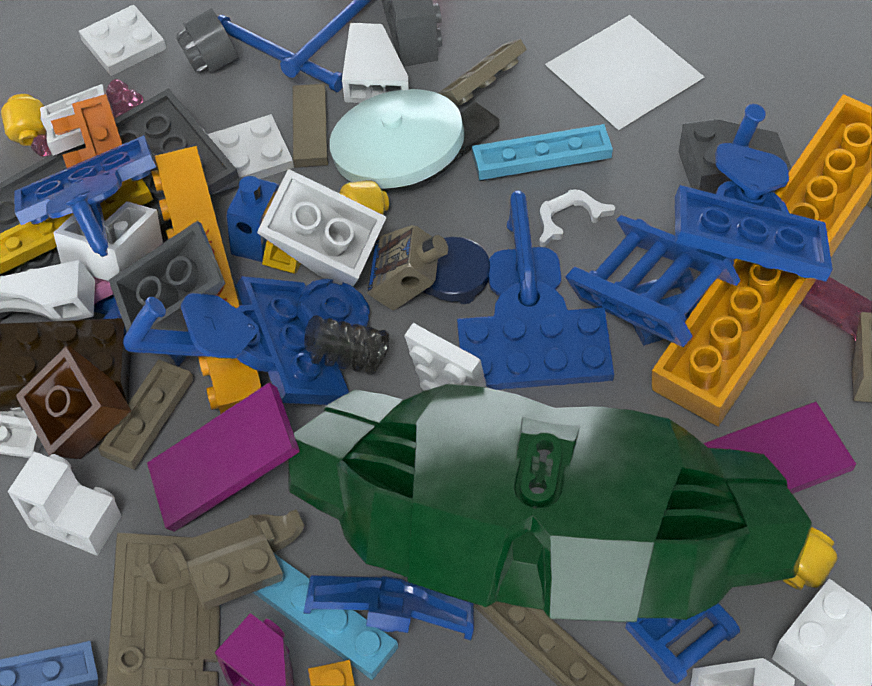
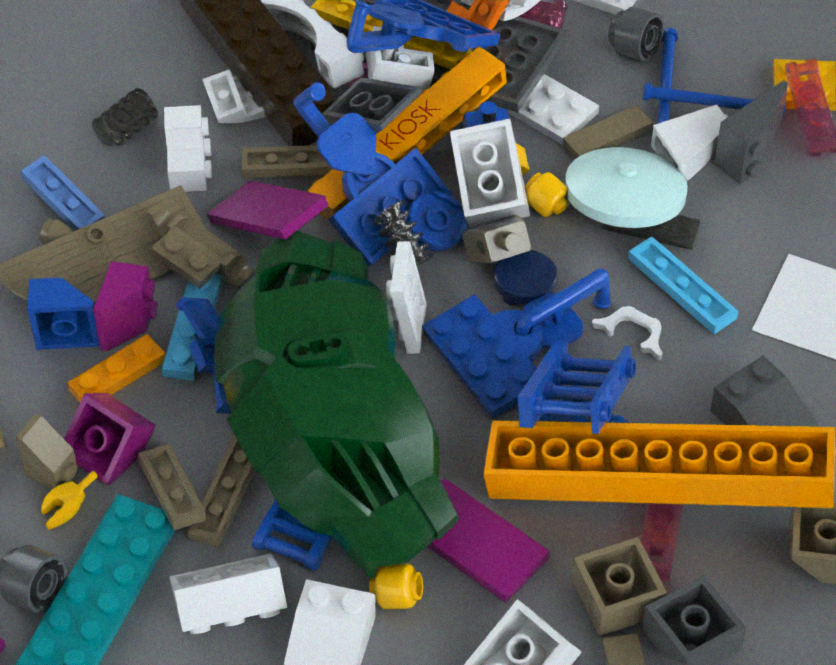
camera: 60 degrees right, 5 degrees down
reddish brown slope [16,346,131,459] -> none
dark tan plate [438,38,527,106] -> none
blue plate [675,104,833,281] -> none

